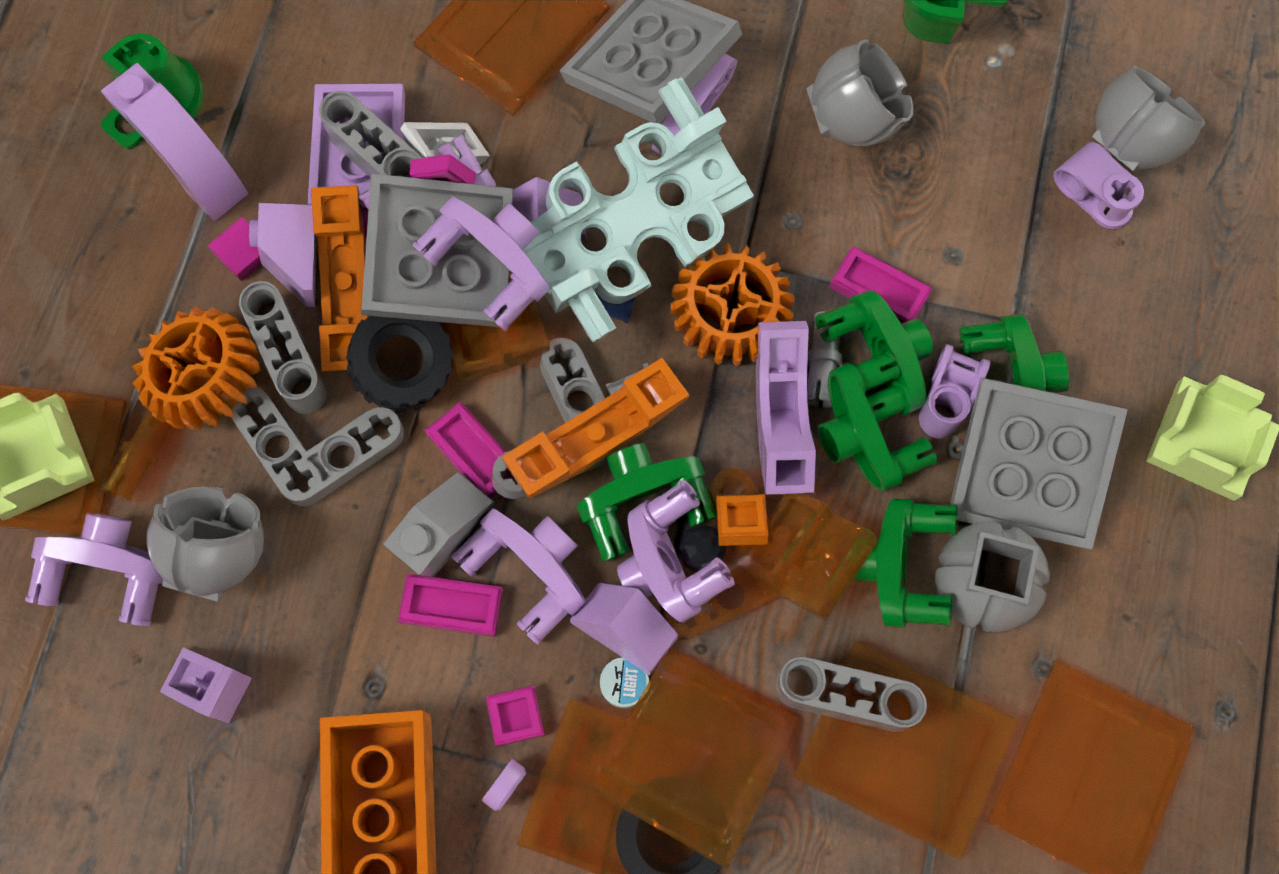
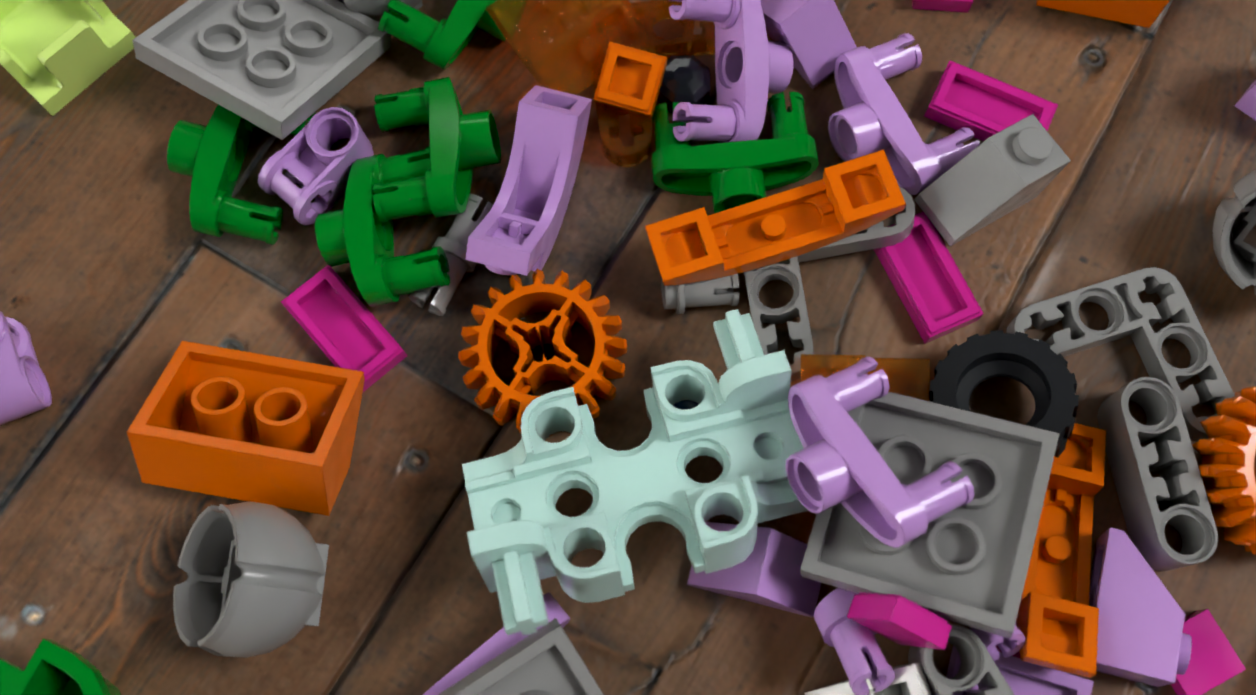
camera: 160 degrees left, 0 degrees up
none -> orange slope [127,341,365,516]

